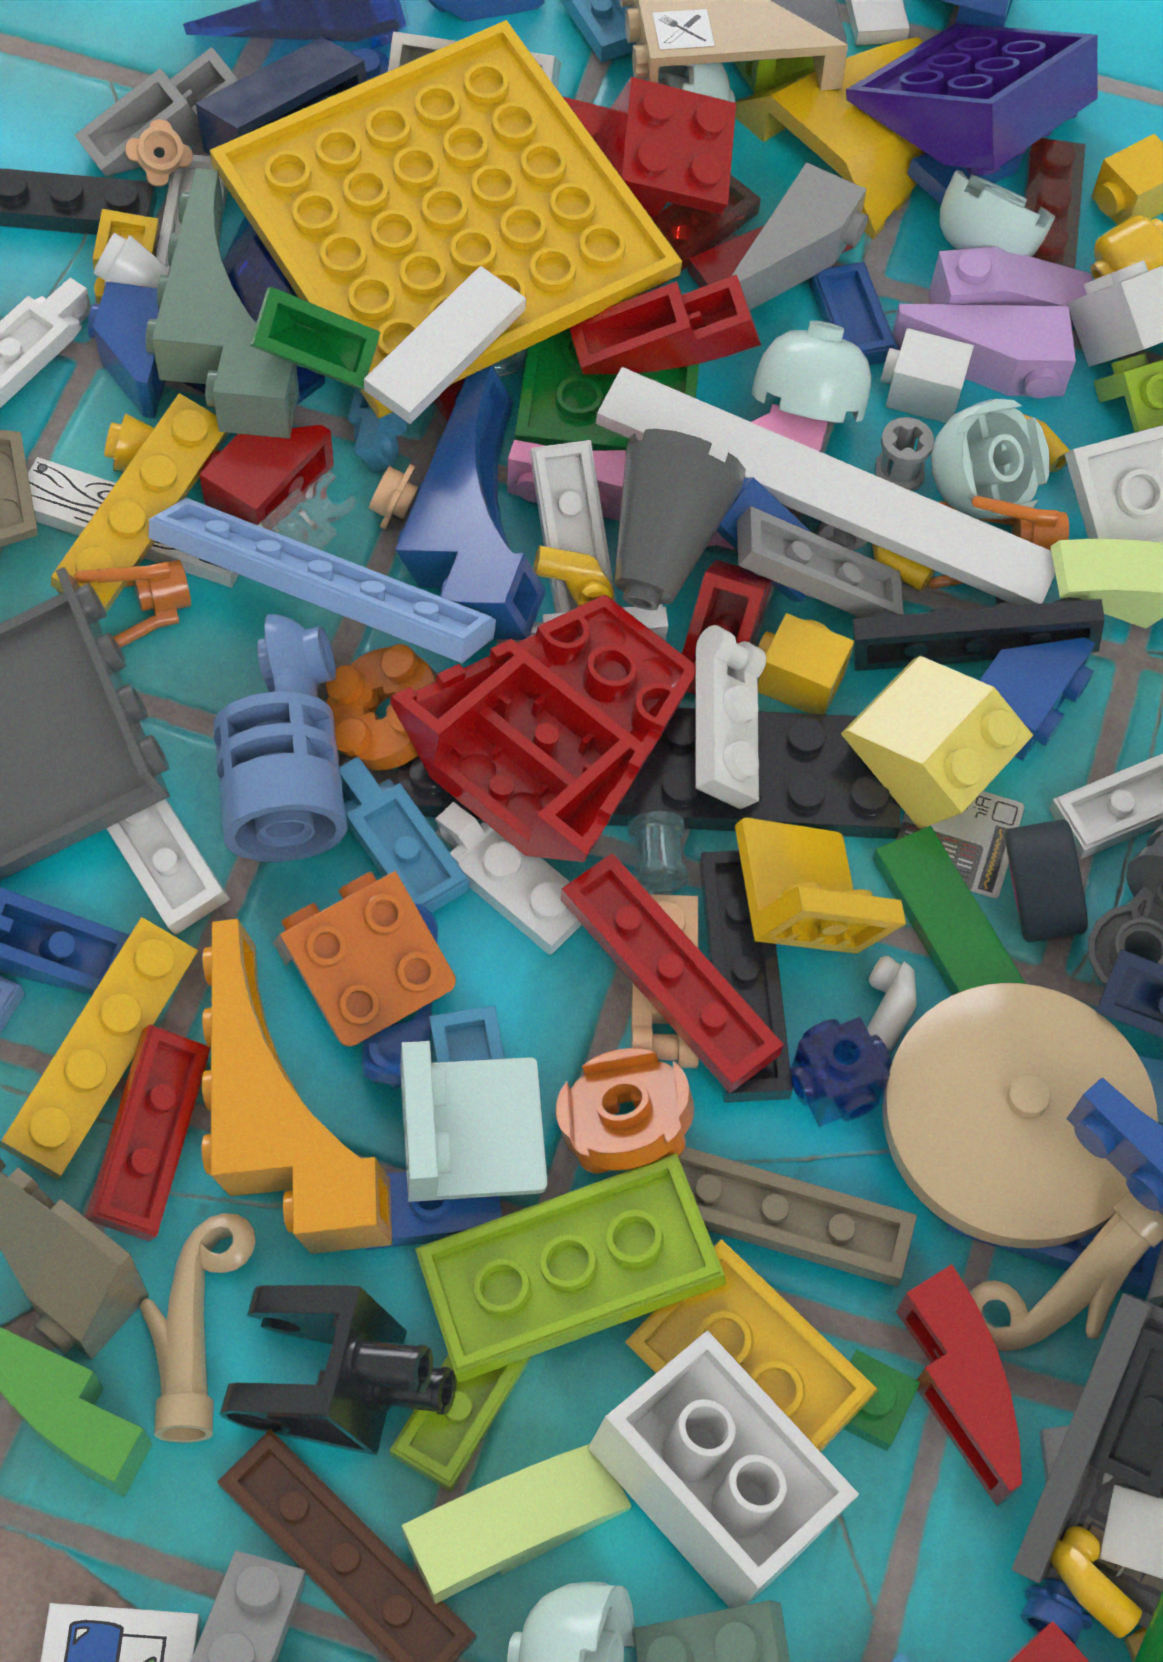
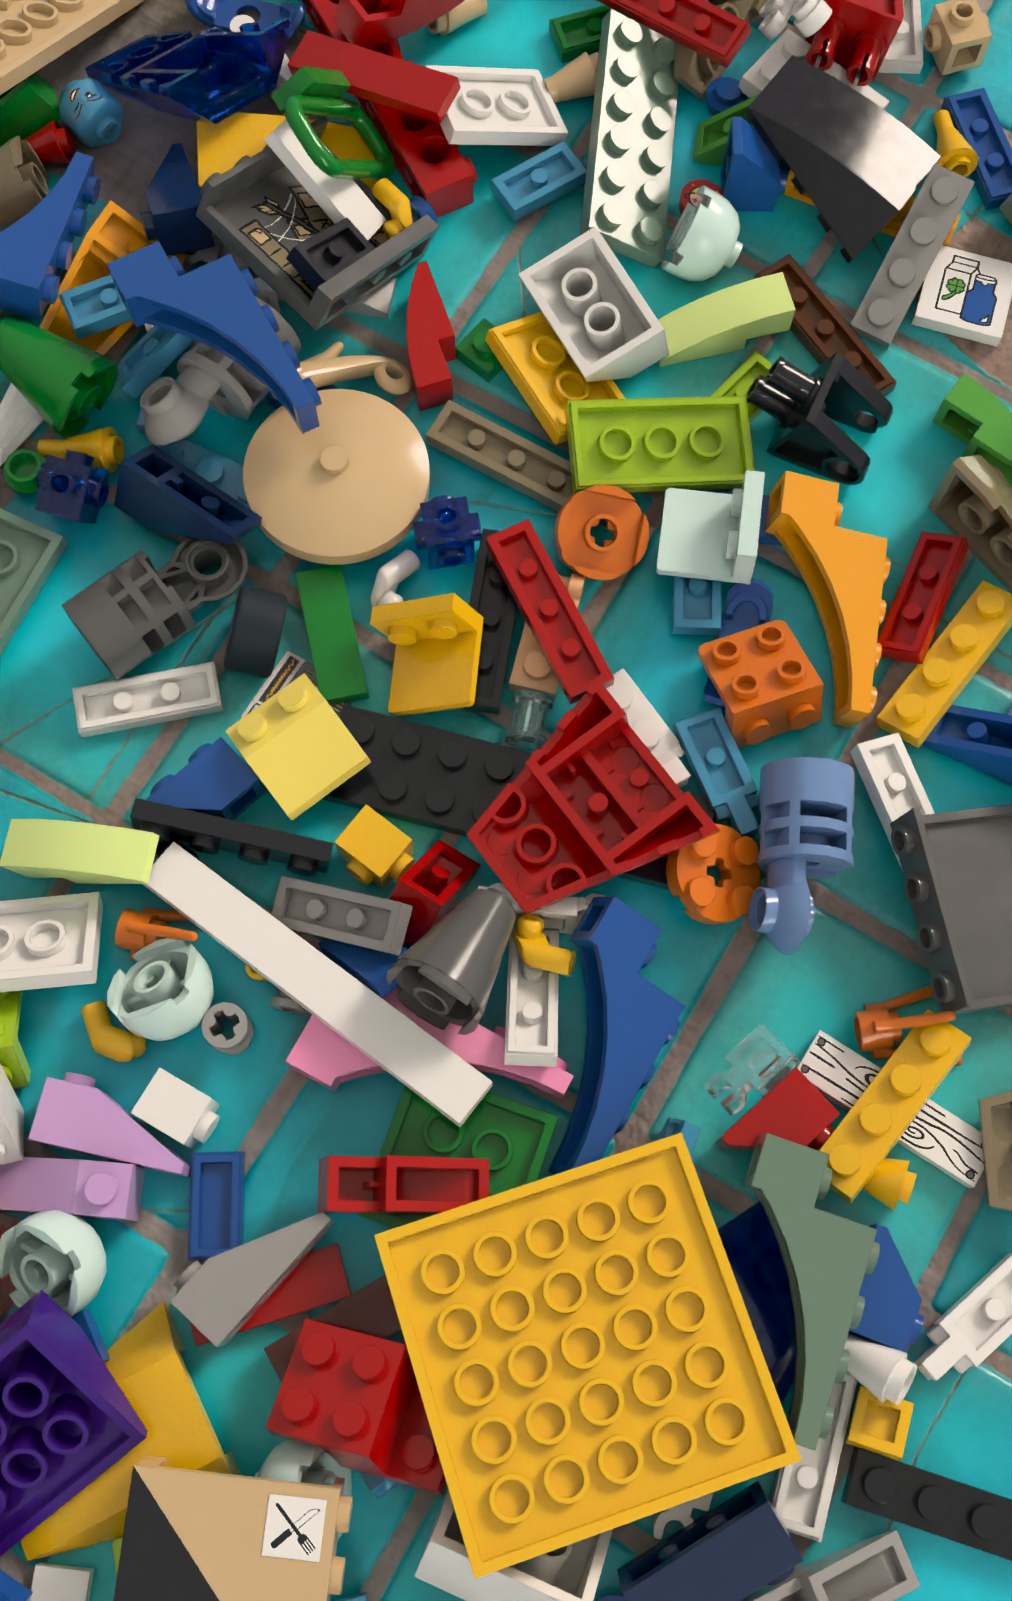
camera: 165 degrees left, 10 degrees up
light nougat plate [125,119,193,187] -> none
tan plant [140,1213,256,1443] -> none
light blue tile [148,498,496,663] -> none
green slope [250,287,381,390] -> none
white tile [364,266,526,424] -> none
light nougat plate [368,464,419,530] -> none
white plate [696,625,766,809] -> none
light aqua cylinder [751,321,872,423] -> none

